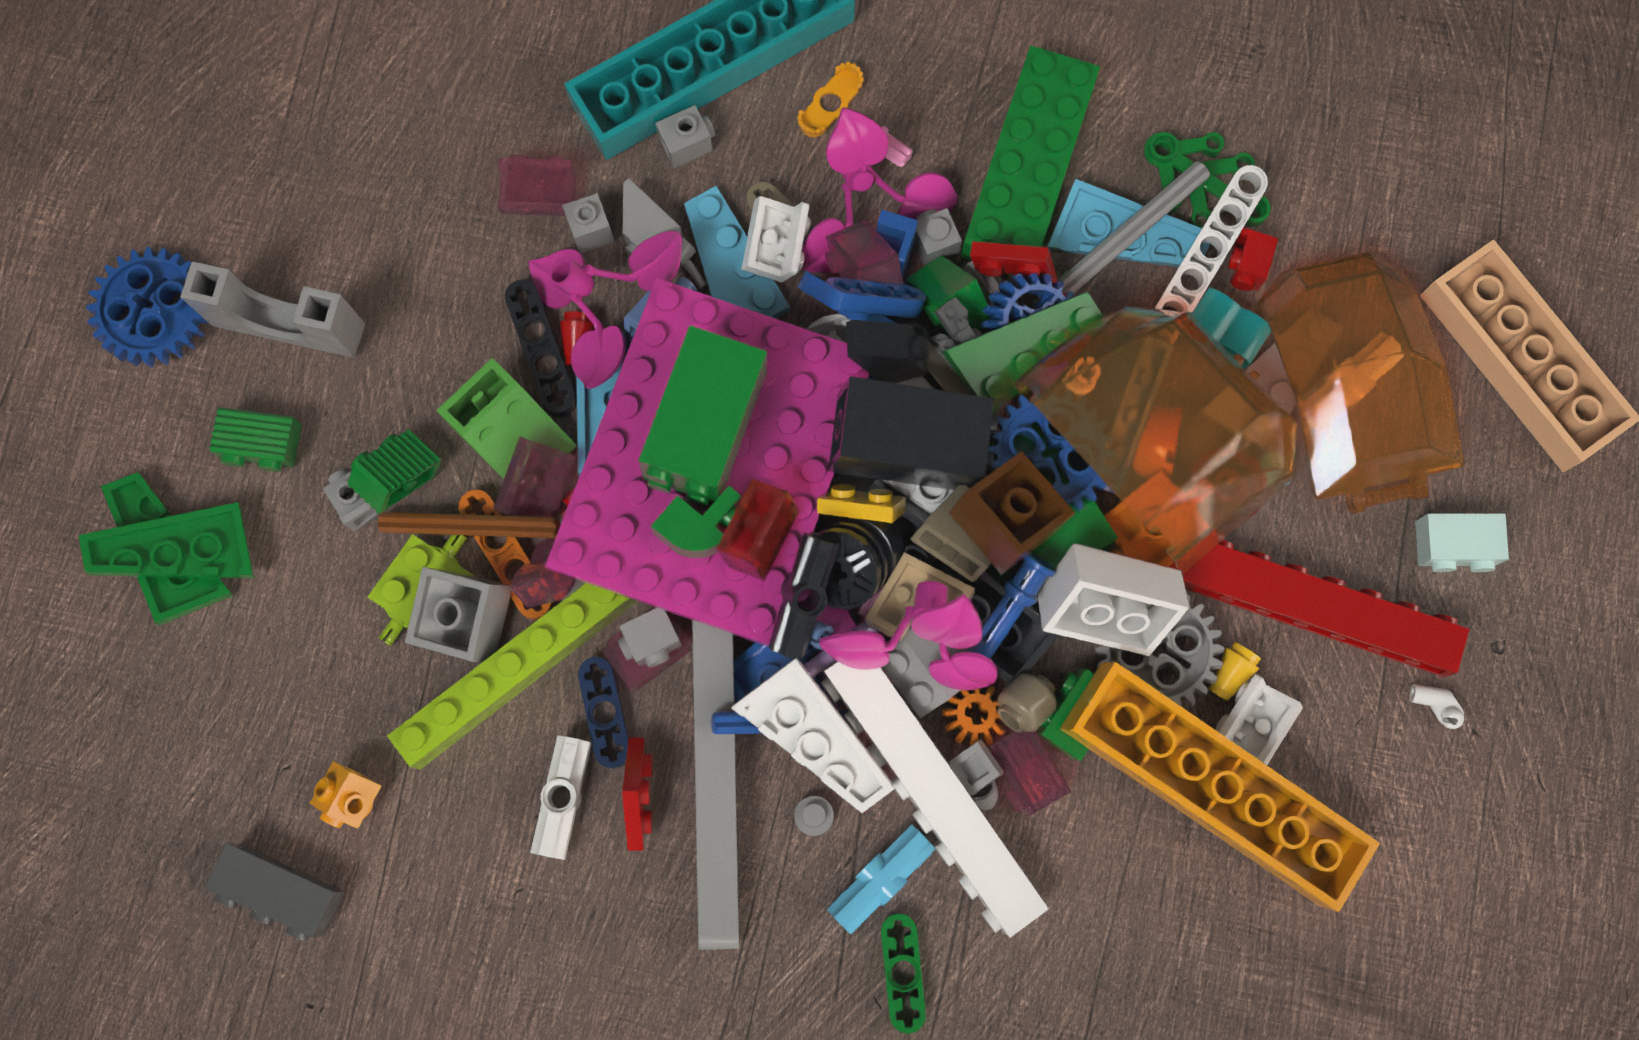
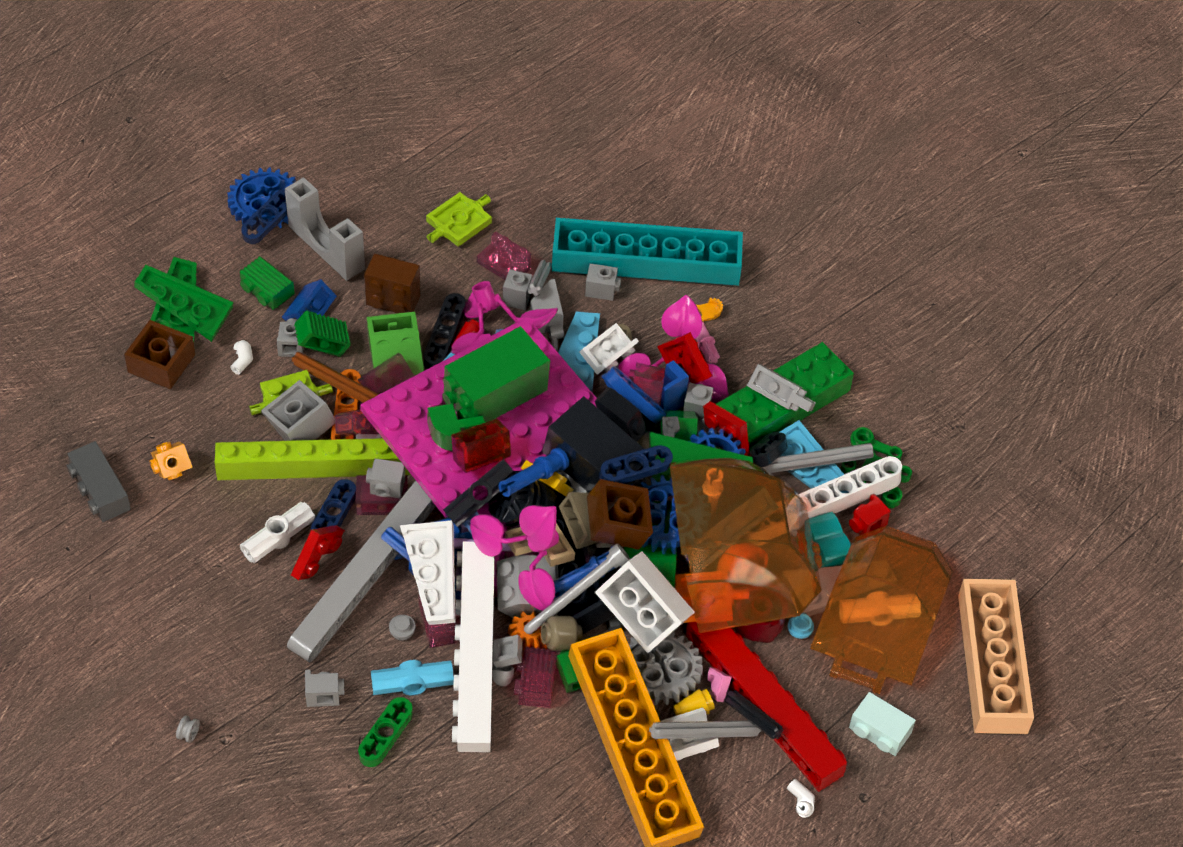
camera: 30 degrees right, 25 degrees down
none -> reddish brown brick [124,320,195,390]
none -> white arm [230,340,253,375]
none -> dark blue beam [241,189,287,244]
none -> blue panel [282,279,337,321]
none -> light grey brick [305,670,345,707]
none -> reddish brown brick [364,253,421,314]
none -> lime plate [426,192,492,247]
none -> blue pin [499,448,569,497]
none -> light grey piece [524,543,630,634]
none -> light grey axle [527,260,552,296]
none -> dark blue beam [599,445,673,484]
none -> light grey axle [649,720,761,739]
none -> red plate [657,332,712,384]
none -> bright pink tile [707,667,732,702]
none -> black axle [725,690,783,739]
none -> light grey hinge [747,364,816,412]
none -> black beam [749,432,787,467]

